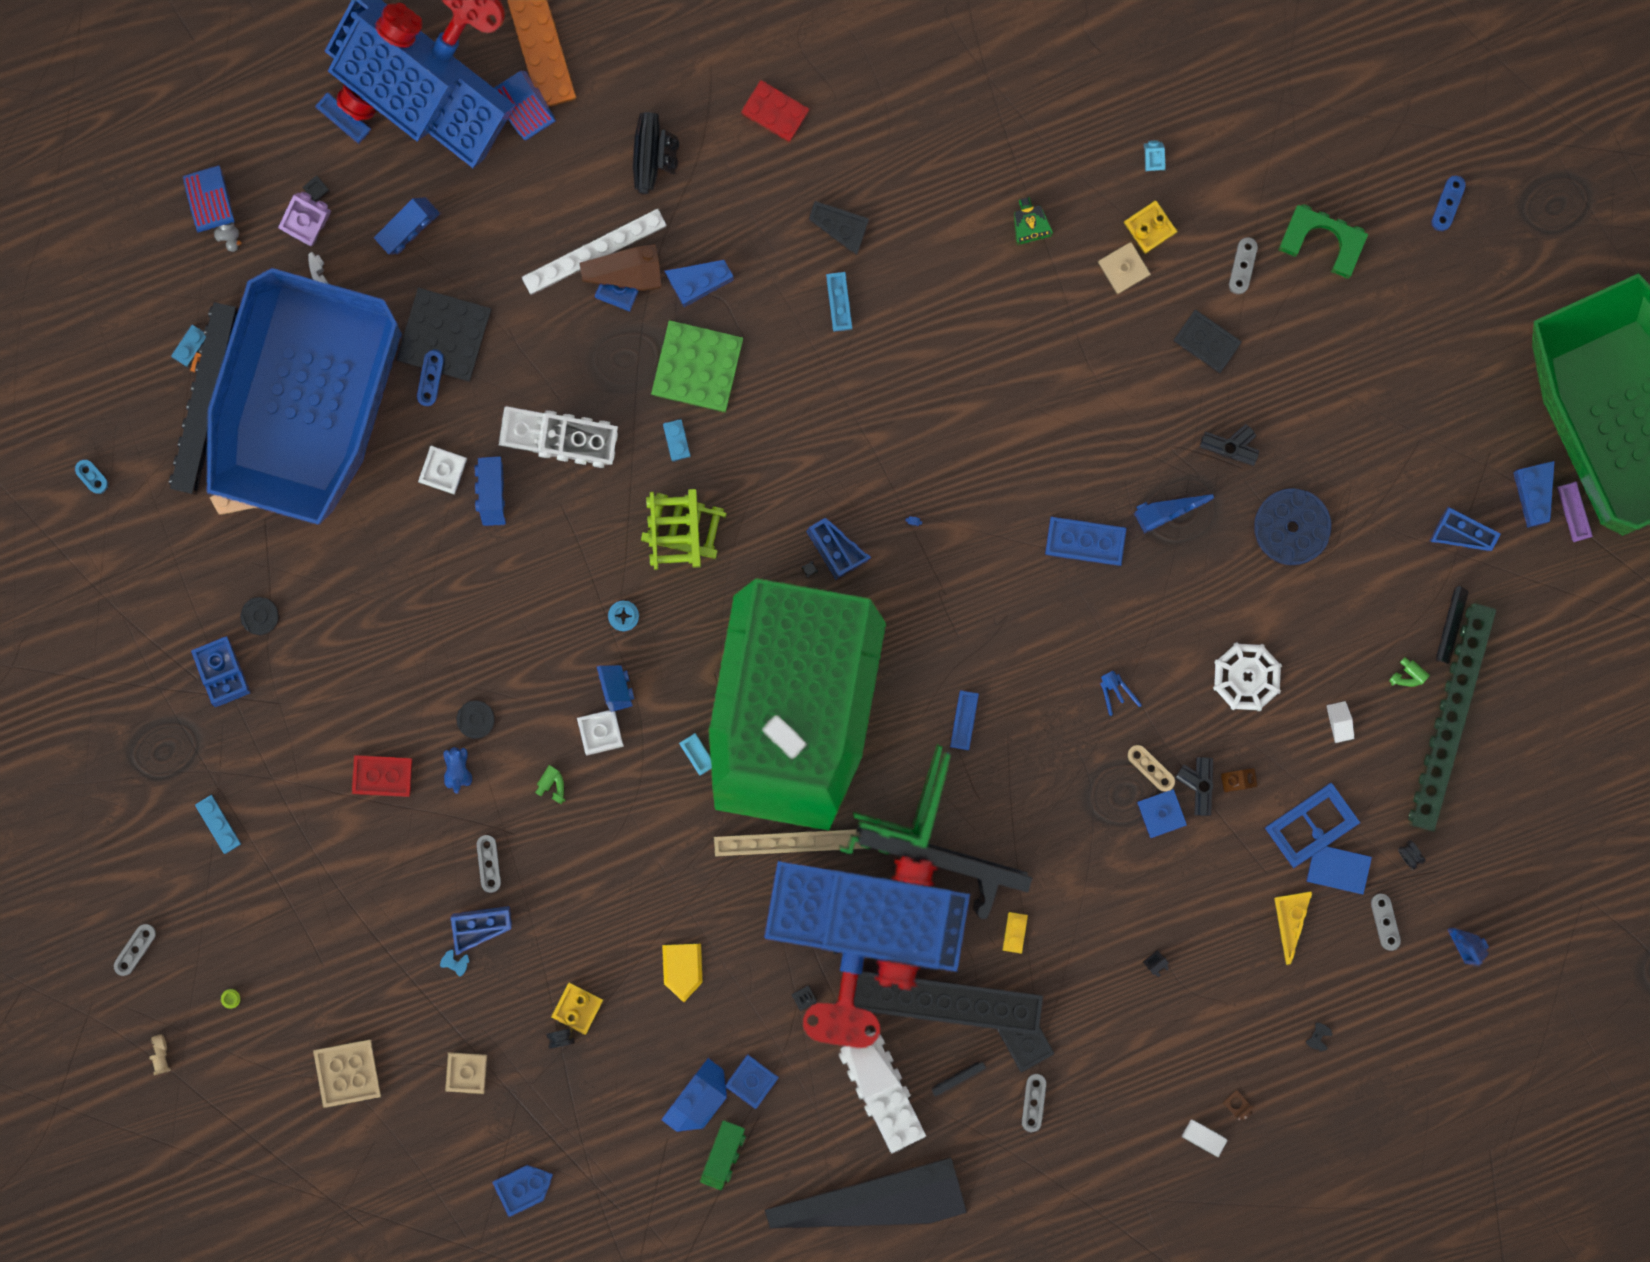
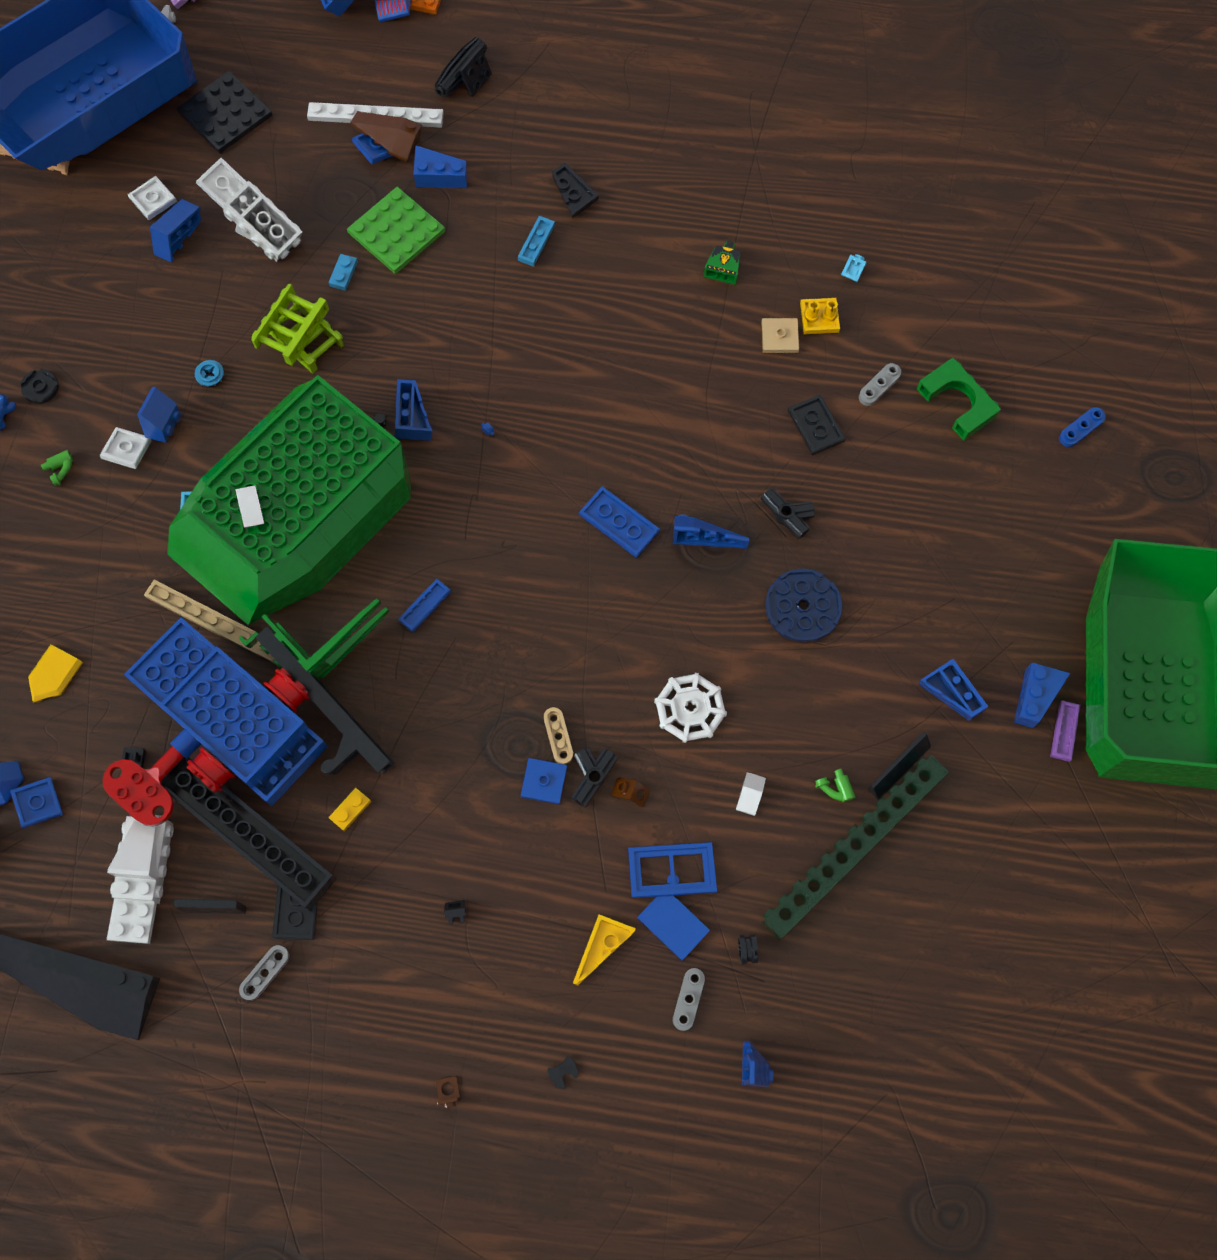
camera: 25 degrees right, 15 degrees down
blue wedge [374,197,440,255] -> none
blue plate [417,349,444,406] -> none
red plate [741,80,810,143] -> none
blue plant [1100,671,1142,716] -> none
white slope [1182,1120,1227,1157] -> none

